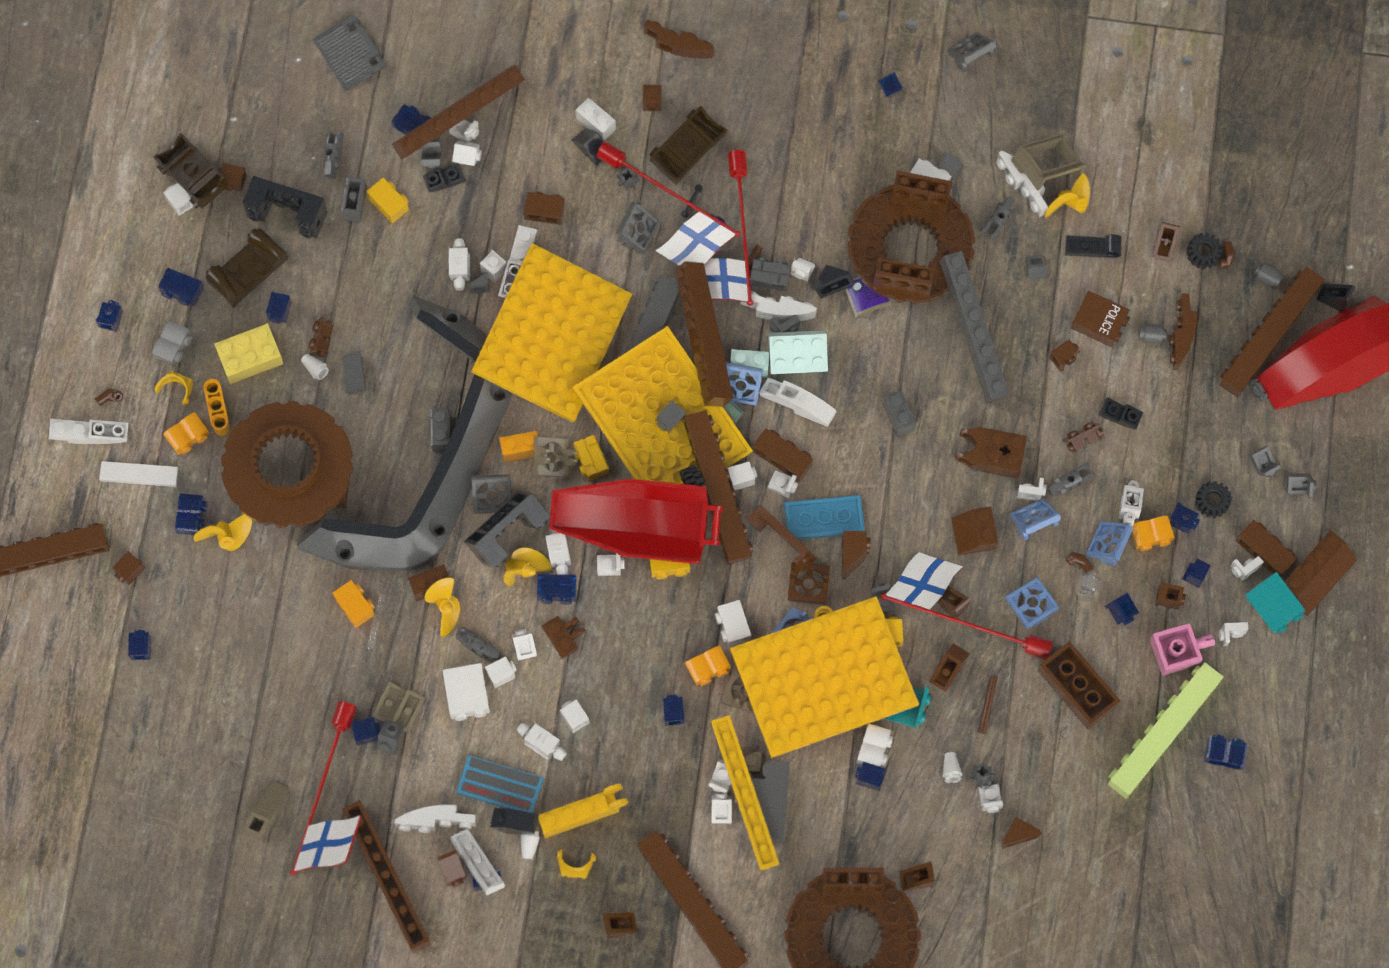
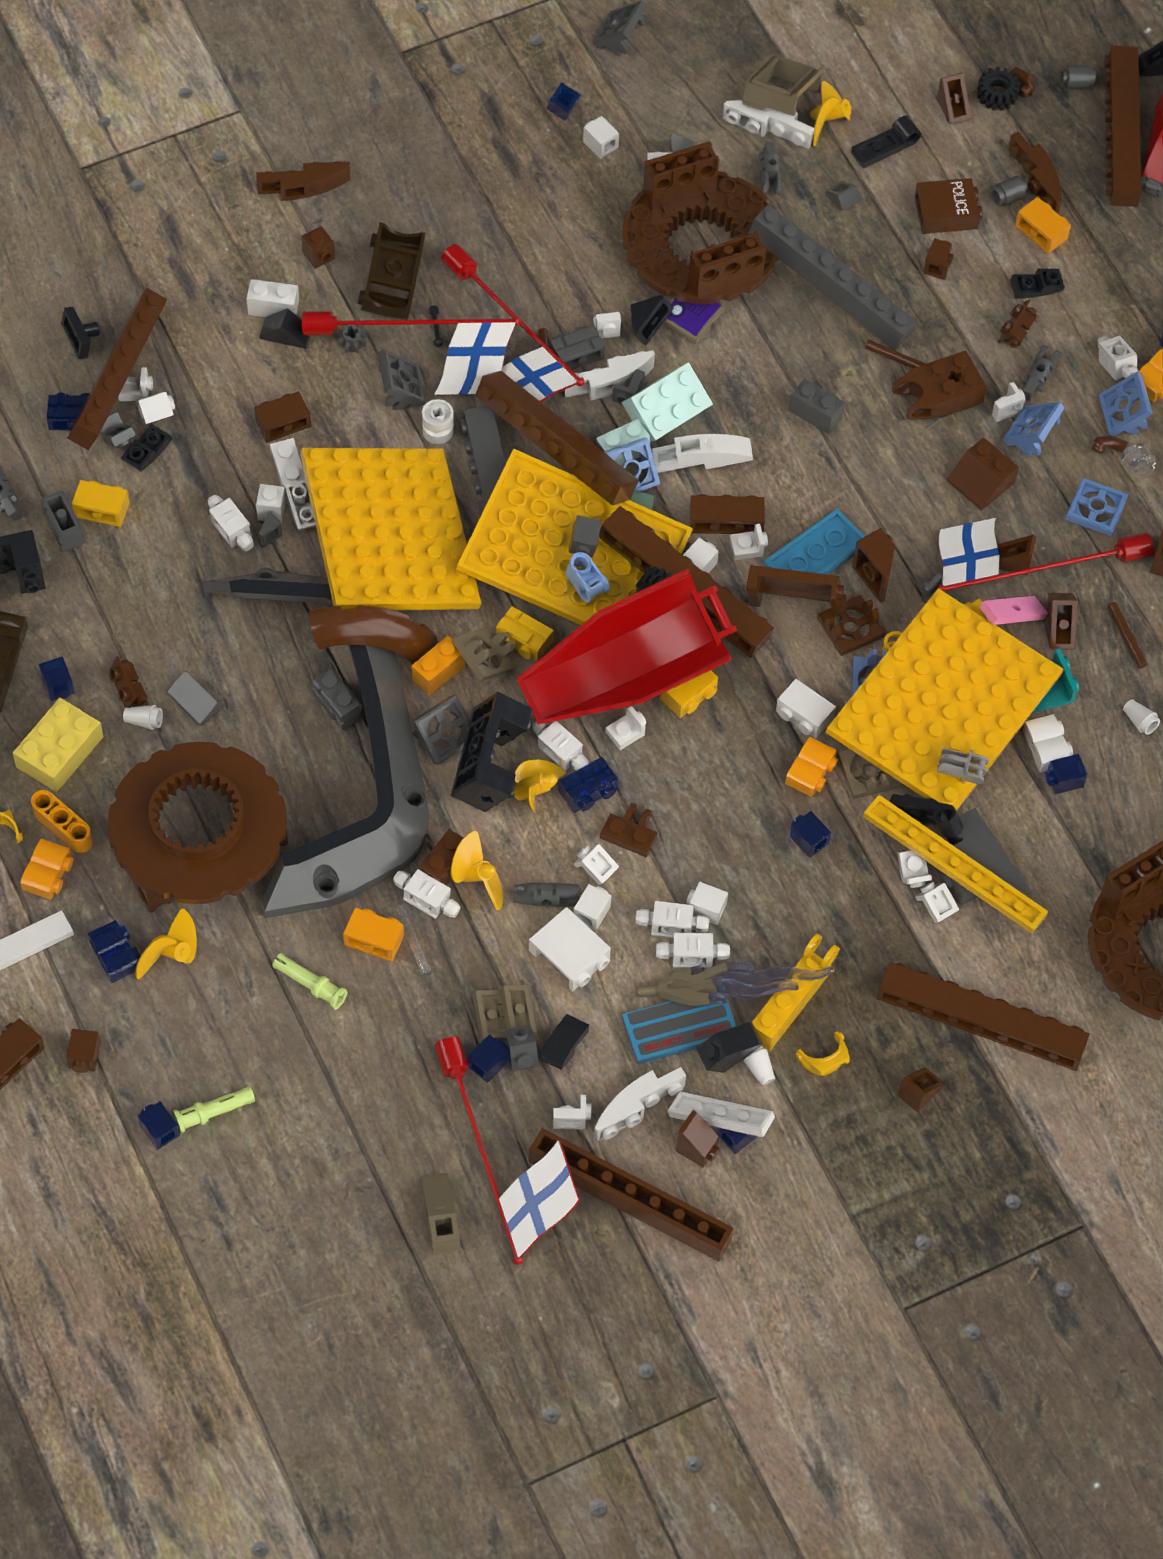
camera: 35 degrees left, 10 degrees down
none -> black tile [61,306,100,359]
none -> yellowish green pin [173,1086,255,1133]
none -> yellowish green pin [272,953,348,1010]
none -> reddish brown brick [308,605,438,664]
none -> white piece [393,869,460,919]
none -> white wheel [422,399,454,444]
none -> black slope [538,1014,590,1070]
none -> white bracket [553,1095,591,1129]
none -> light blue piece [565,552,610,603]
none -> white brick [583,116,619,159]
none -> white piece [635,901,709,939]
none -> clear purple piece [637,962,835,1006]
none -> reddish brown bar [865,340,926,368]
none -> black plate [889,794,963,838]
none -> light grey arm [937,747,989,784]
none -> bright pink tile [980,596,1048,625]
none -> light orange brick [1015,197,1071,254]

